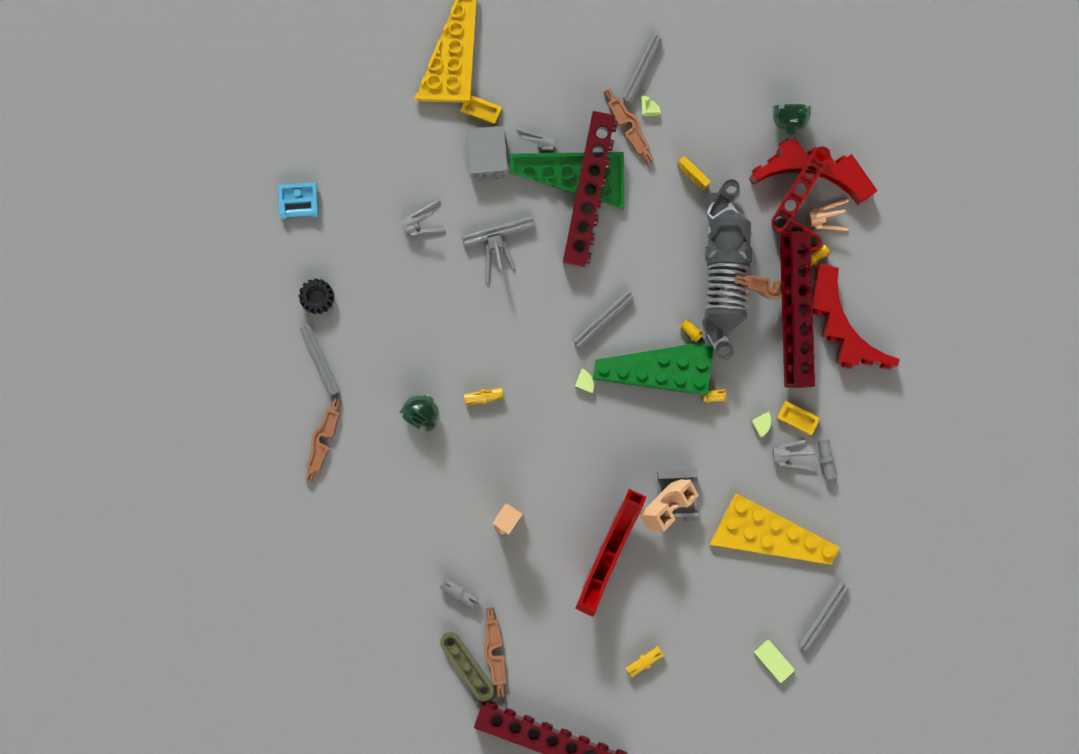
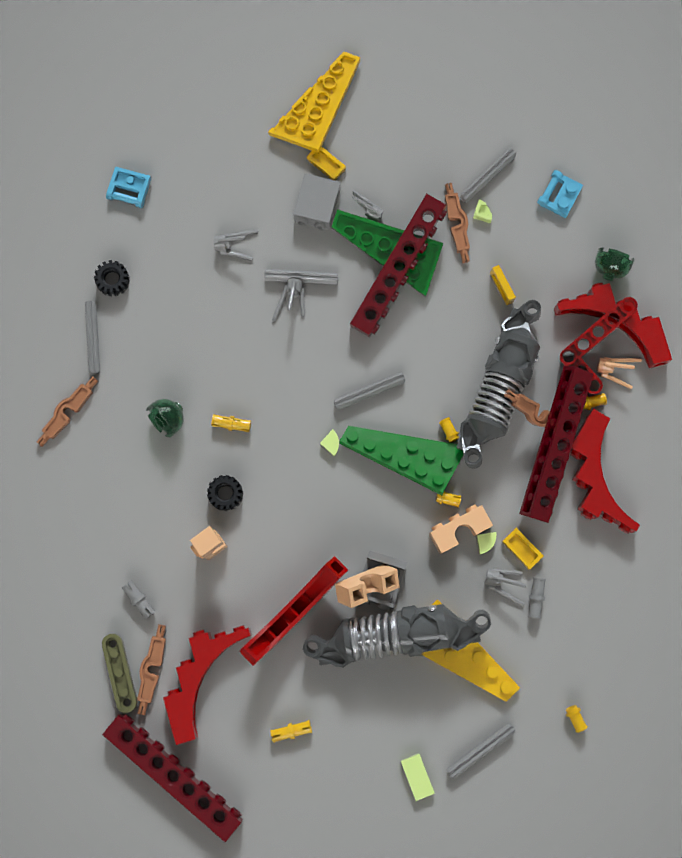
camera: 20 degrees right, 5 degrees down
none -> red arch [163,625,252,745]
none -> black tyre [207,475,243,511]
none -> piece [303,604,491,668]
none -> light nougat arch [429,504,493,554]
none -> medium azure plate [537,170,583,218]
none -> yellow pin [565,705,588,733]

